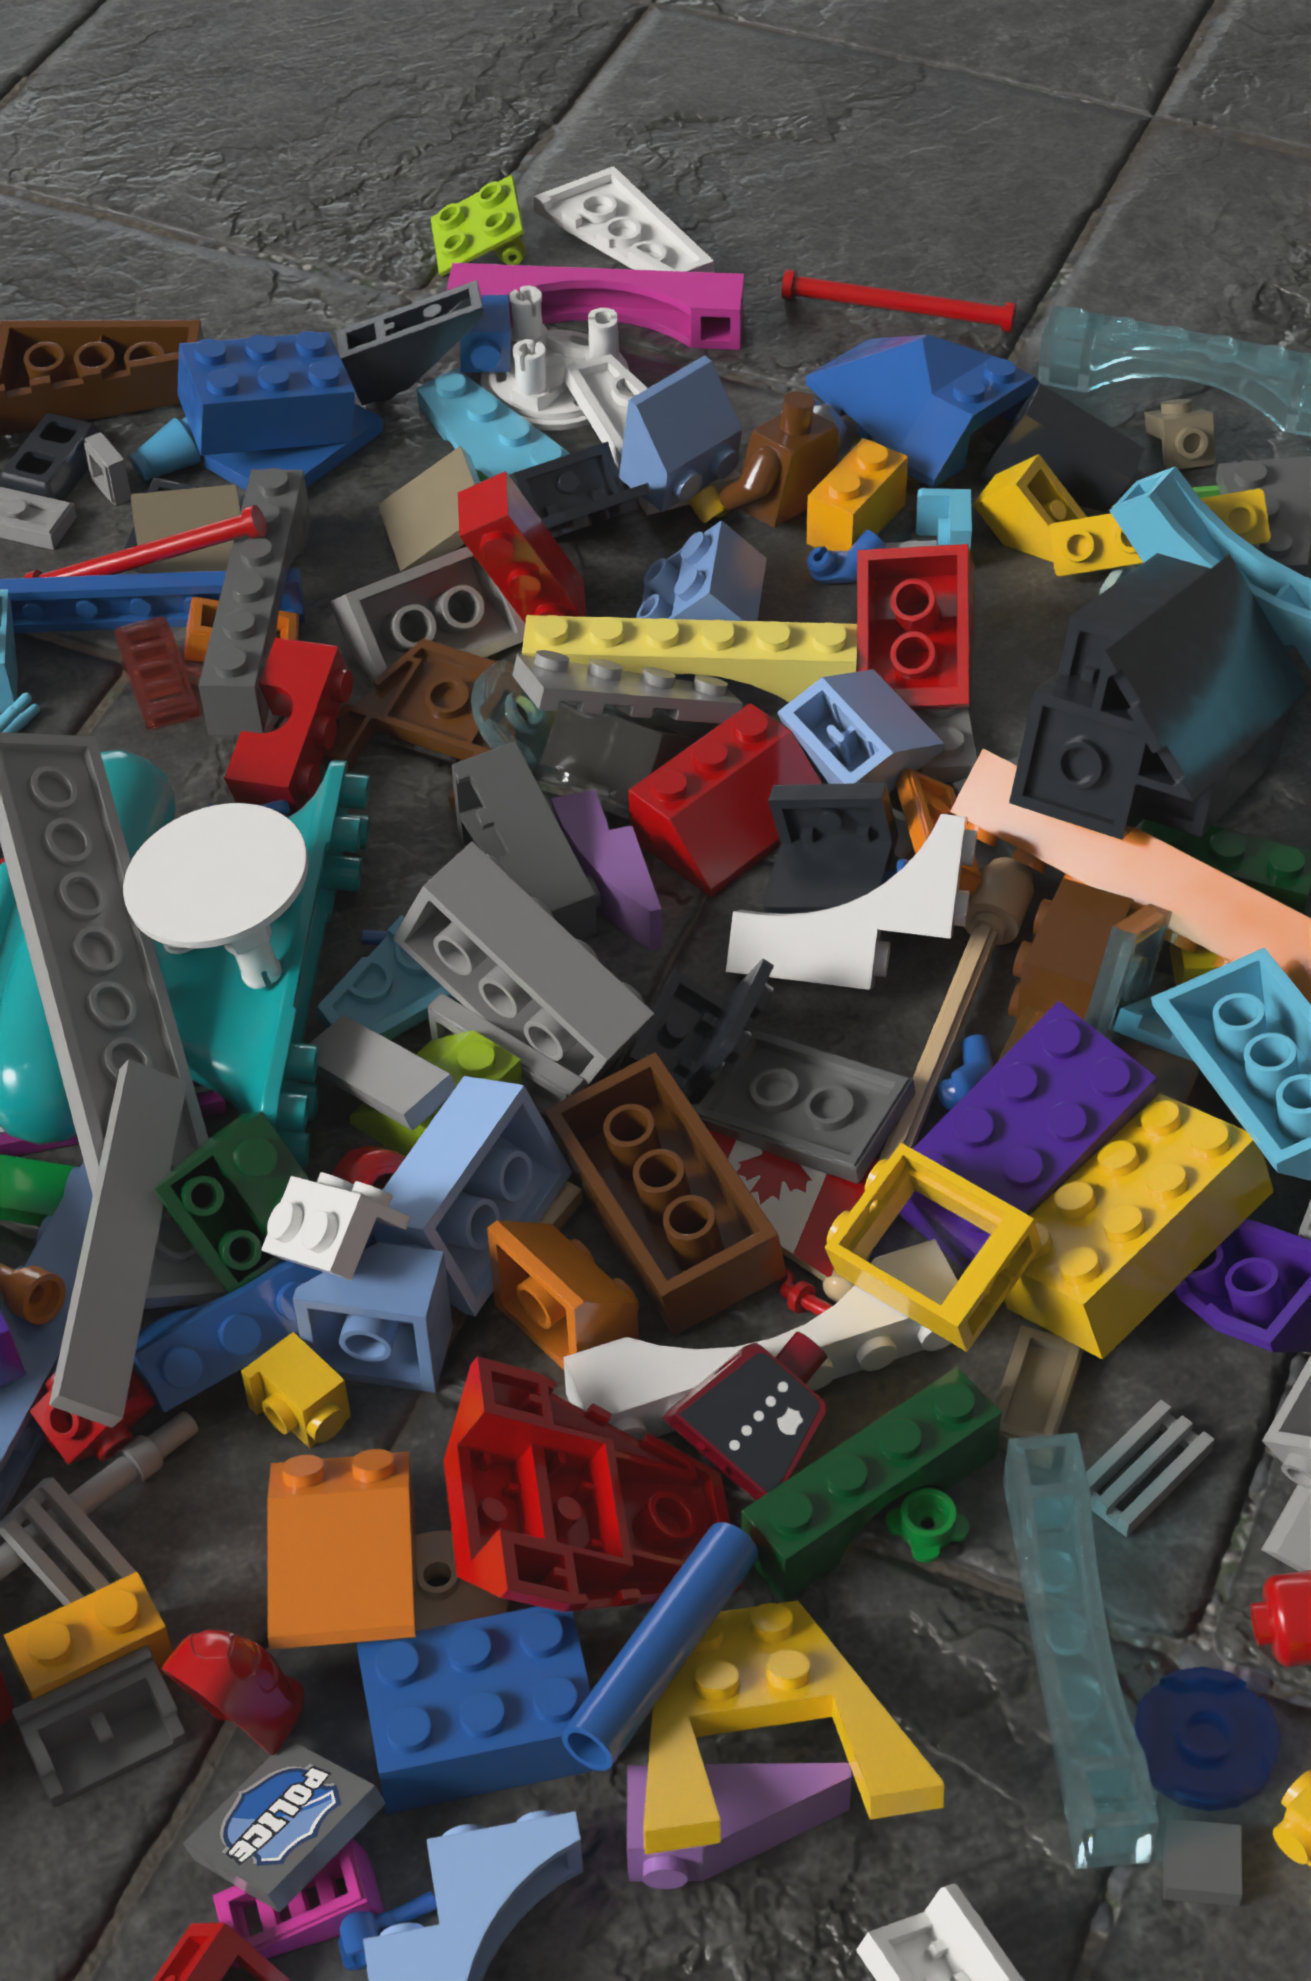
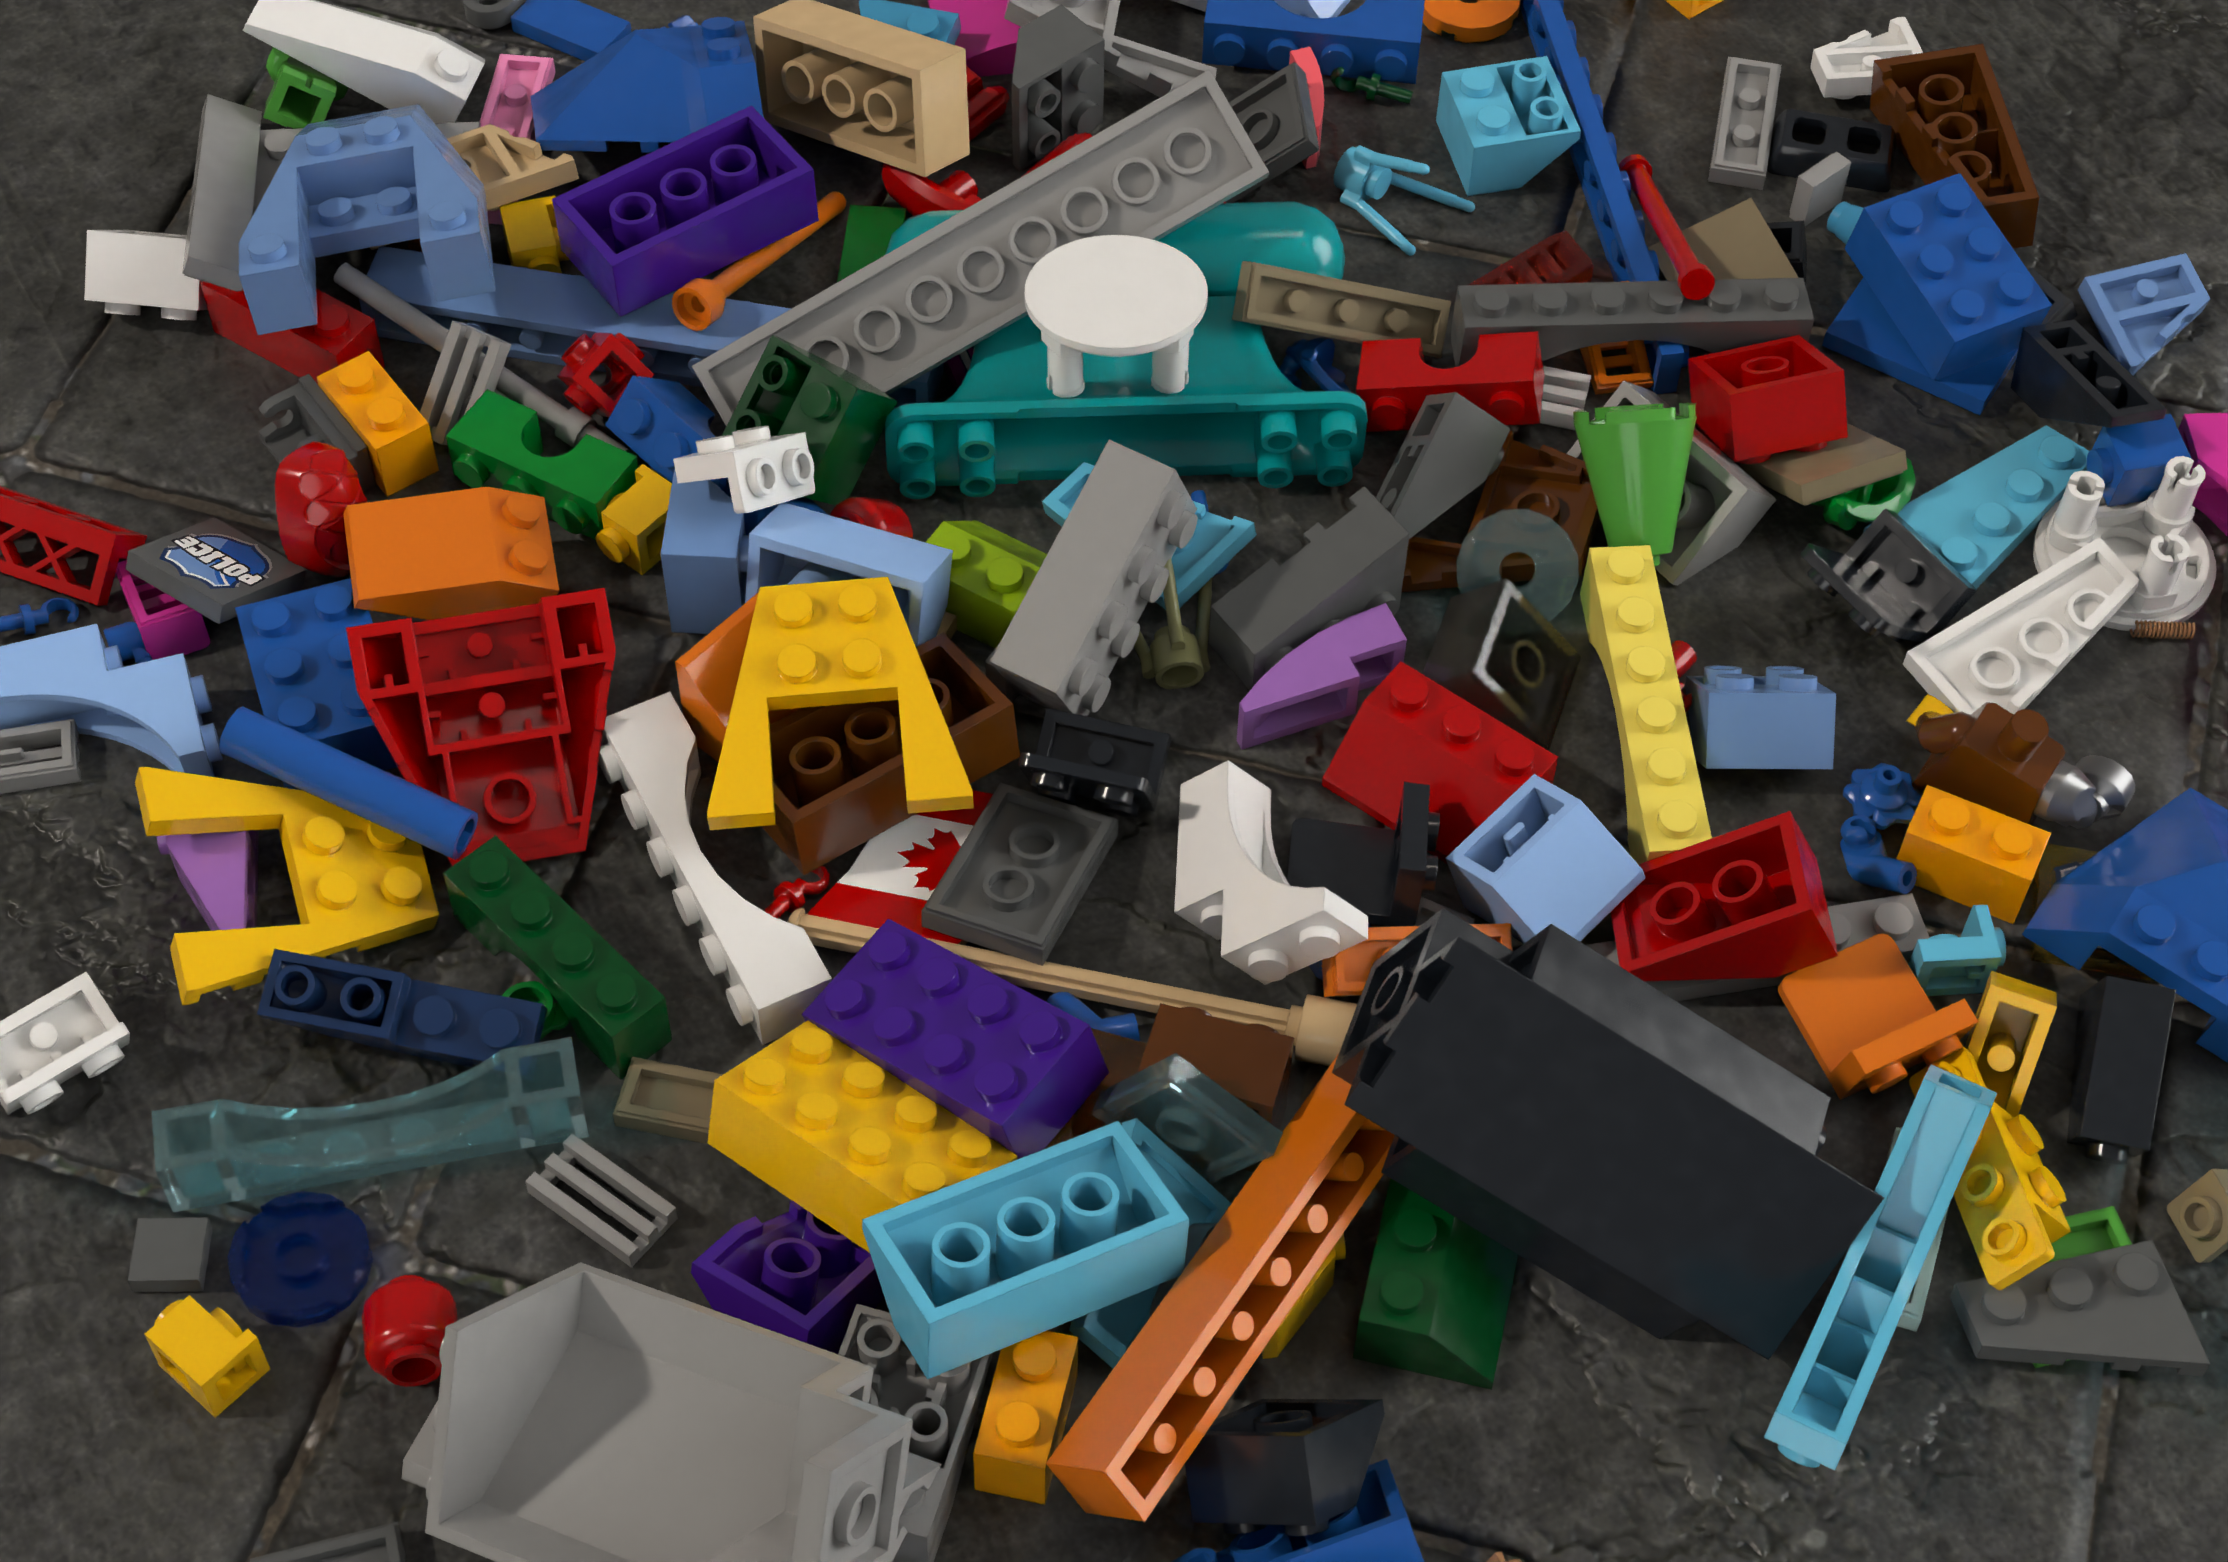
camera: 80 degrees right, 5 degrees up
light grey tile [49,1059,187,1428] -> none
light grey tile [310,1015,456,1130] -> none
red brick [458,471,586,623] -> none
light grey wing [512,650,743,724] -> none
medium blue slope [619,355,742,513] -> none
black torso [662,1331,828,1501] -> none
yellow window [825,1143,1042,1352] -> none
none -> dark blue slope [257,949,548,1074]
none -> green arch [446,389,638,540]
none -> yellow wing [707,577,974,830]
none -> dark tan tile [1232,261,1451,358]
none -> dark grey slope [1376,392,1511,539]
none -> bright green cone [1573,403,1697,566]
none -> red brick [1688,335,1848,464]
none -> orange bracket [1778,934,1979,1100]
none -> blue plant [1843,763,1922,830]
none -> medium blue wing [2078,253,2210,375]
none -> medium nougat leg [2130,620,2196,640]

